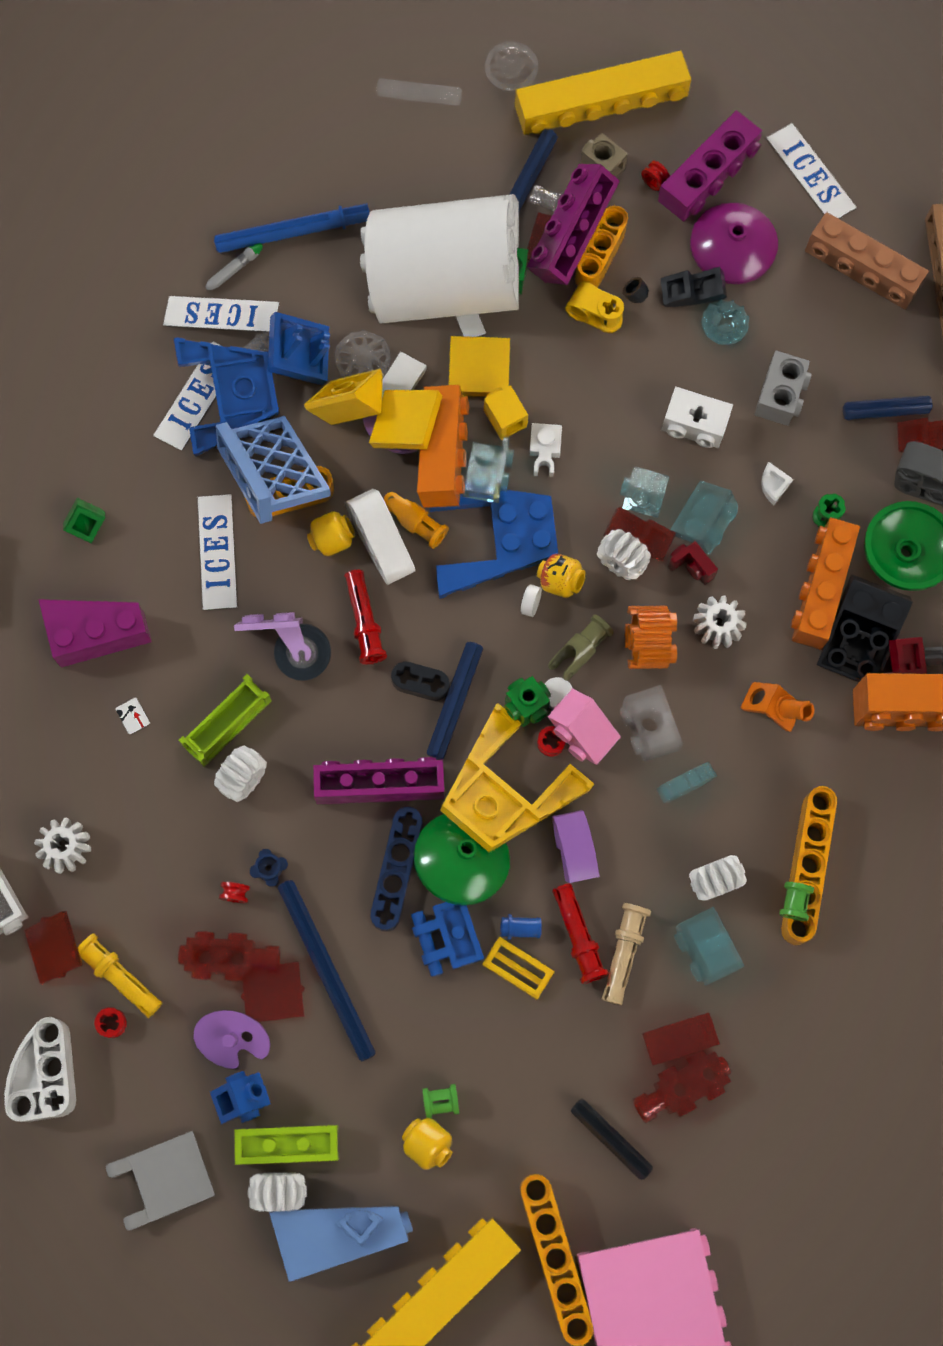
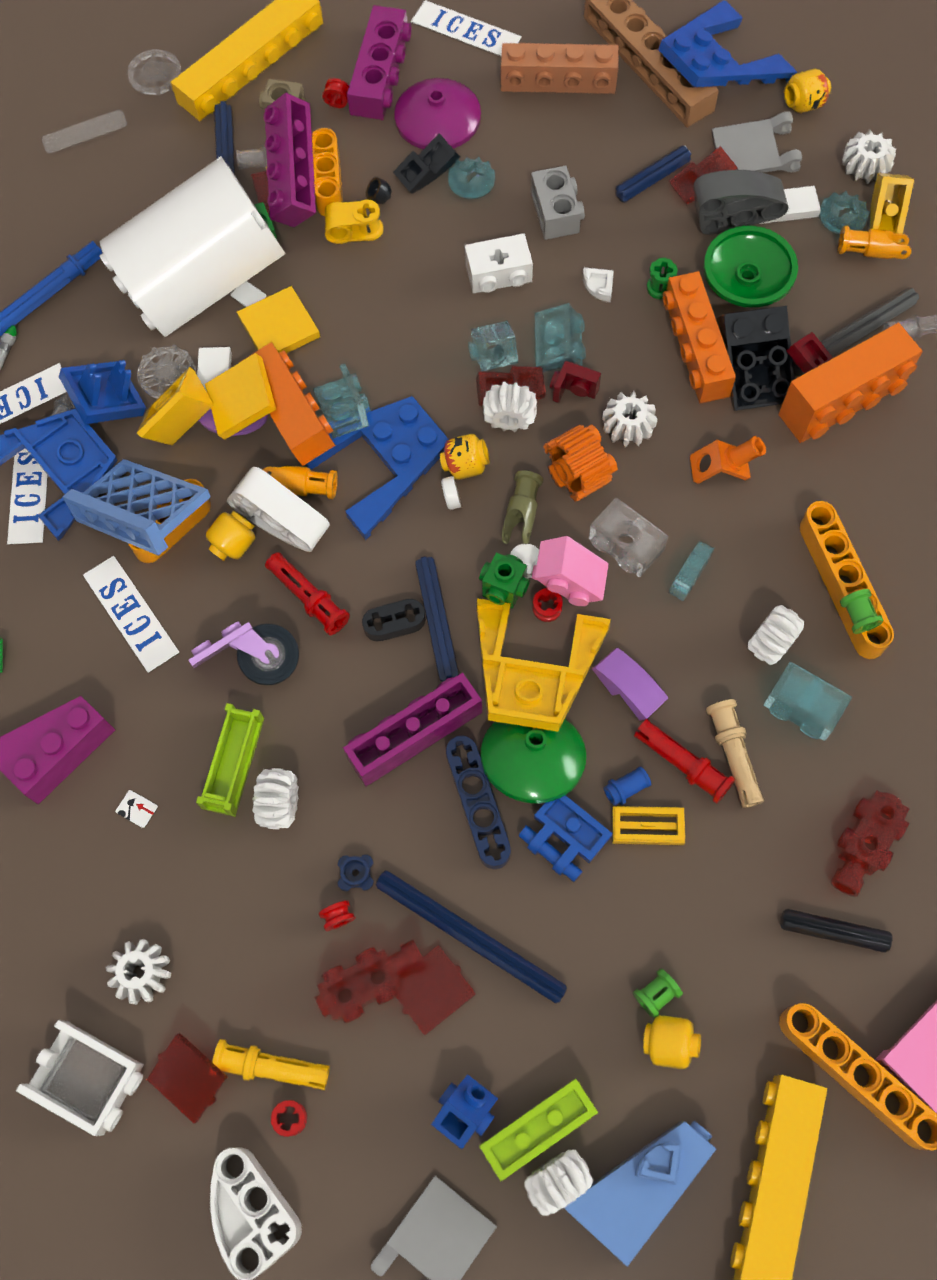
camera: 25 degrees left, 5 degrees down
medium lavender piece [194,1010,271,1069] -> none
yellow brick [484,385,528,440] -> none
white plate [530,423,562,477] -> none
clear red slope [642,1012,720,1066] -> none

